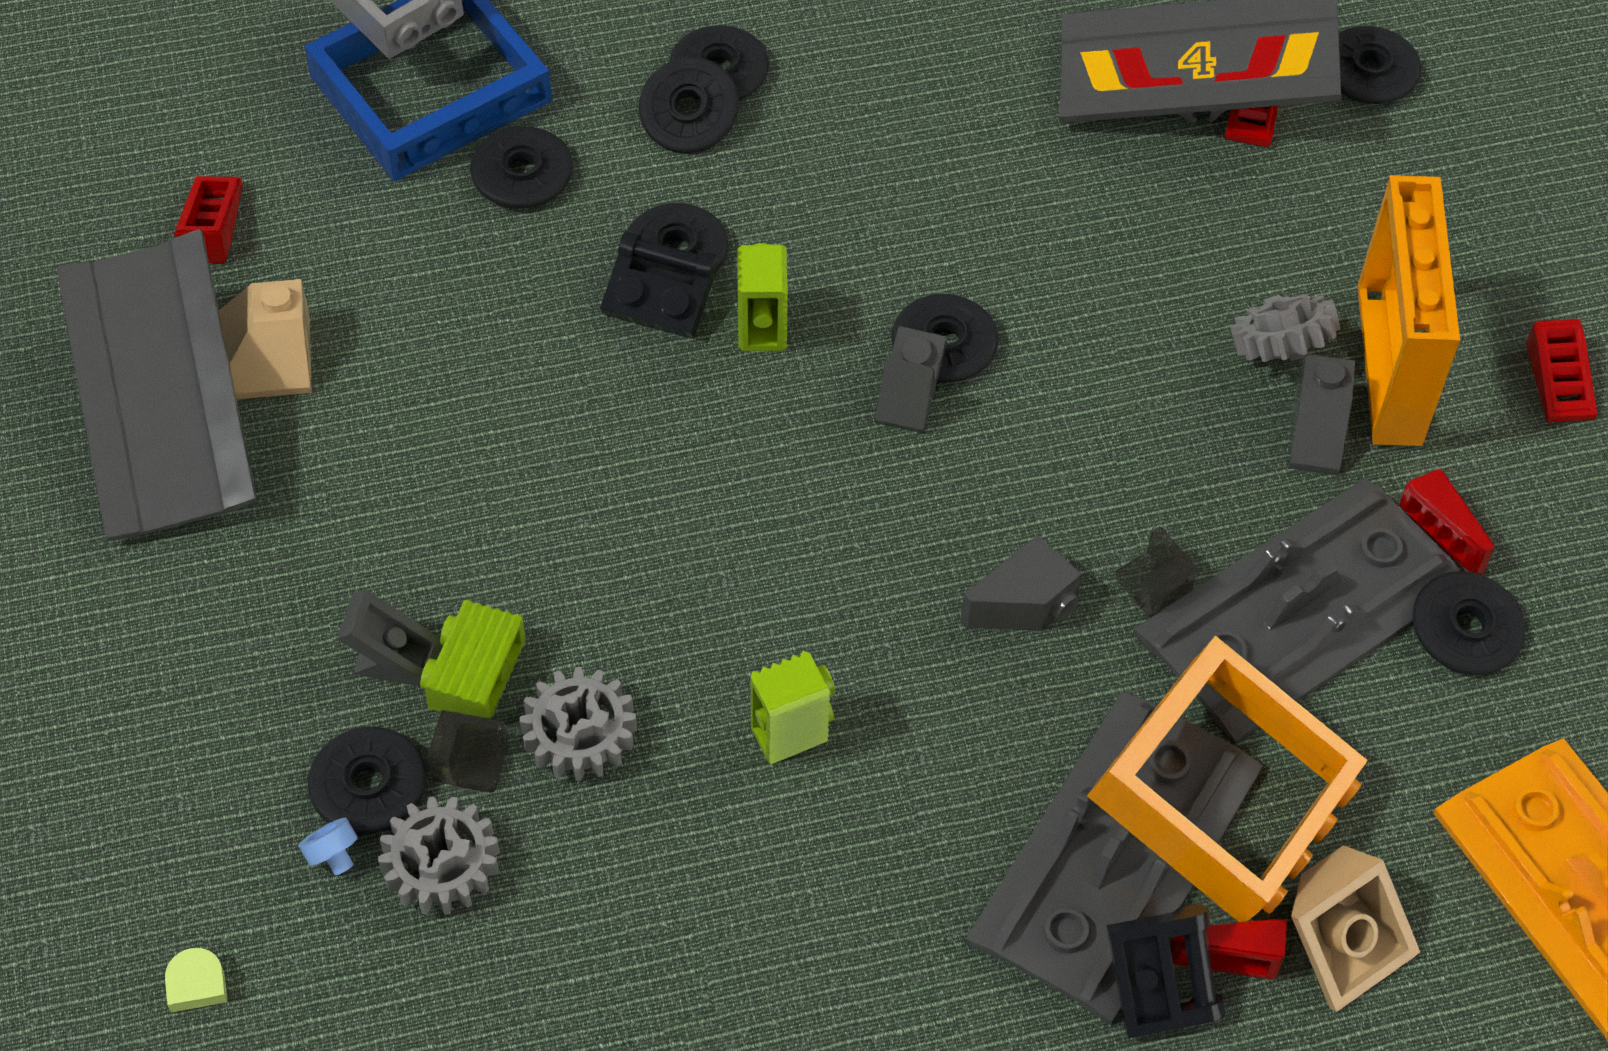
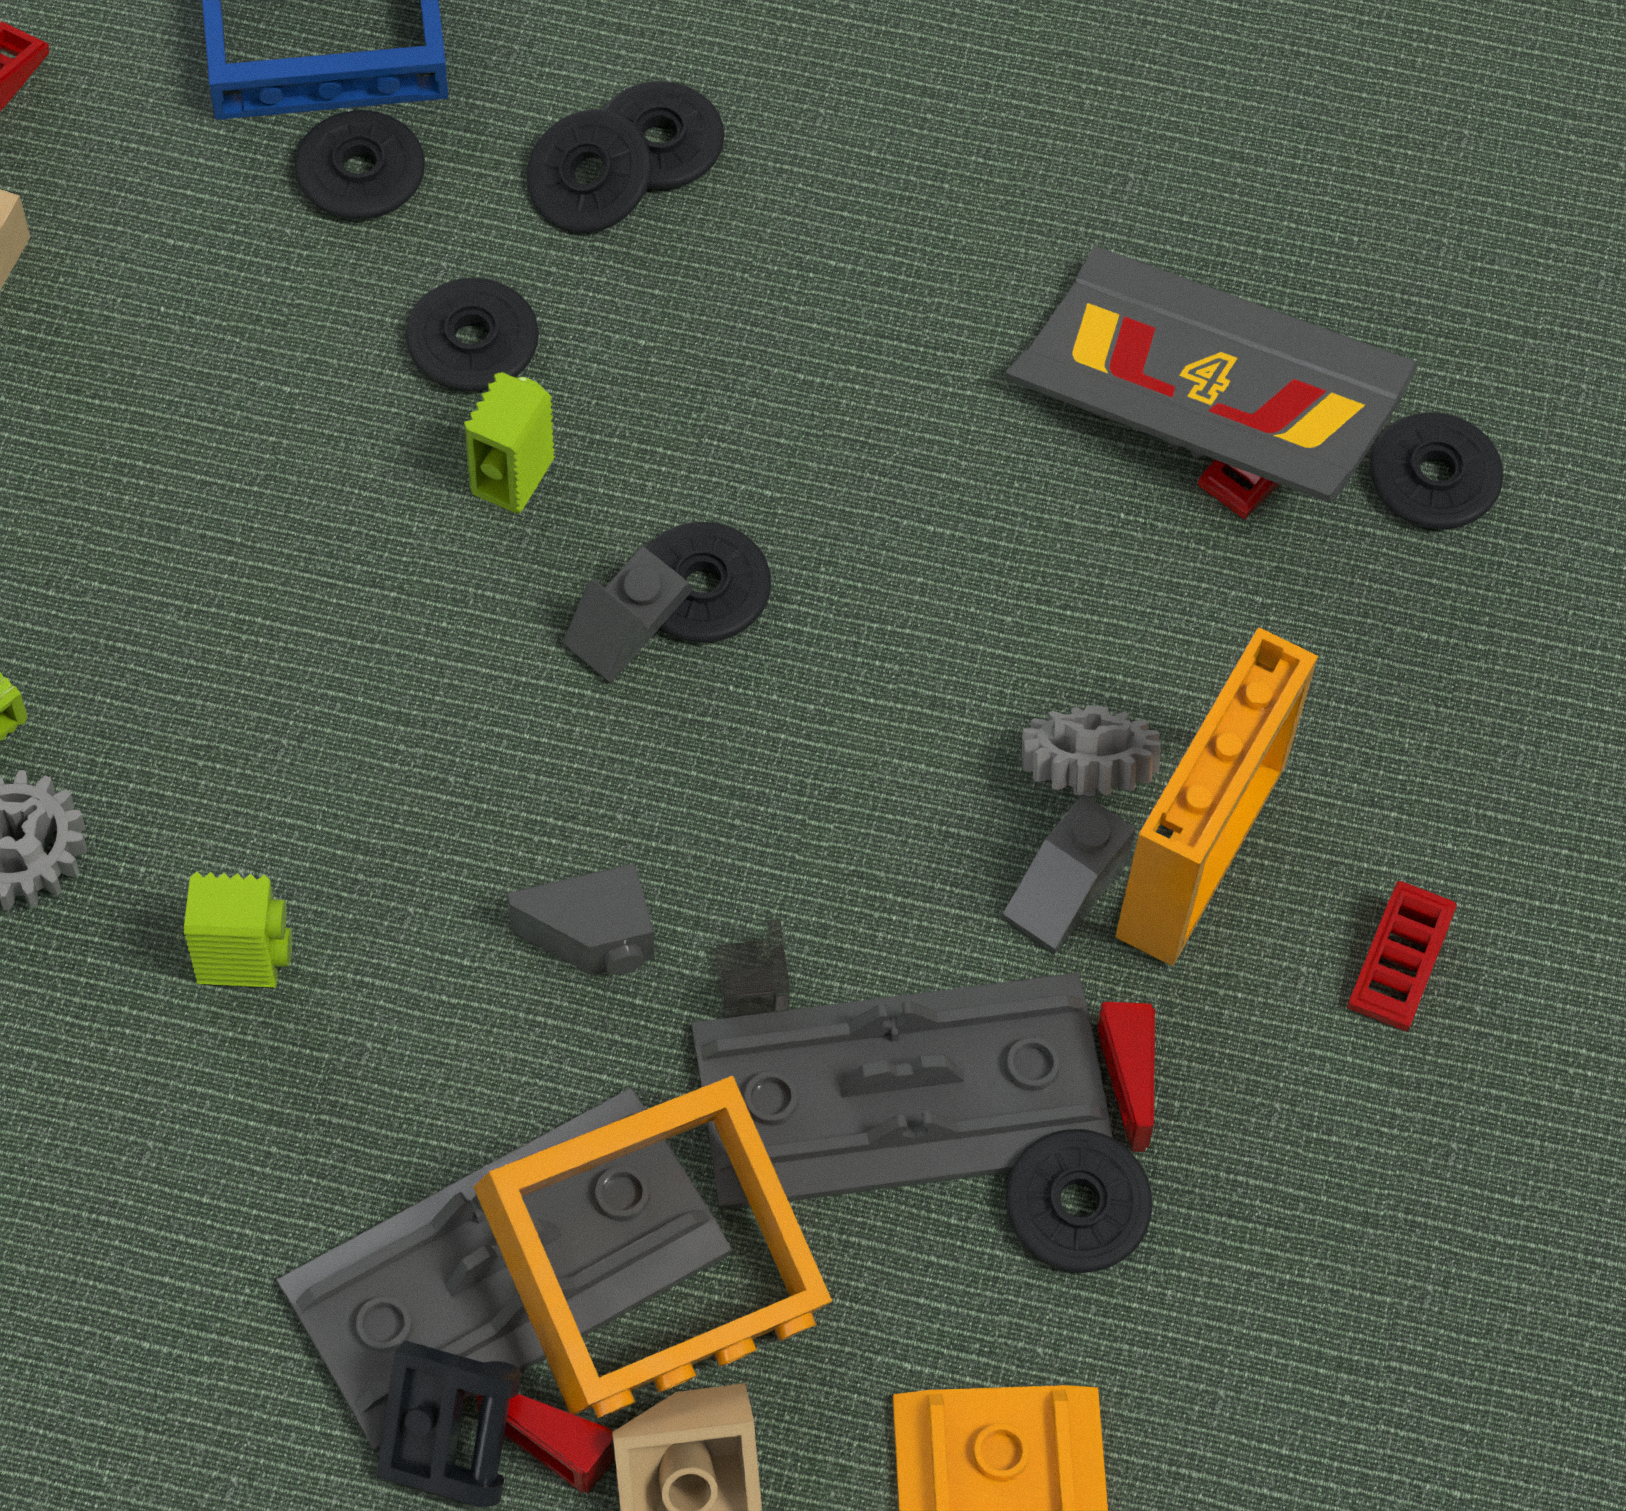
camera: 25 degrees right, 5 degrees up
black plate [600,230,719,339] -> none

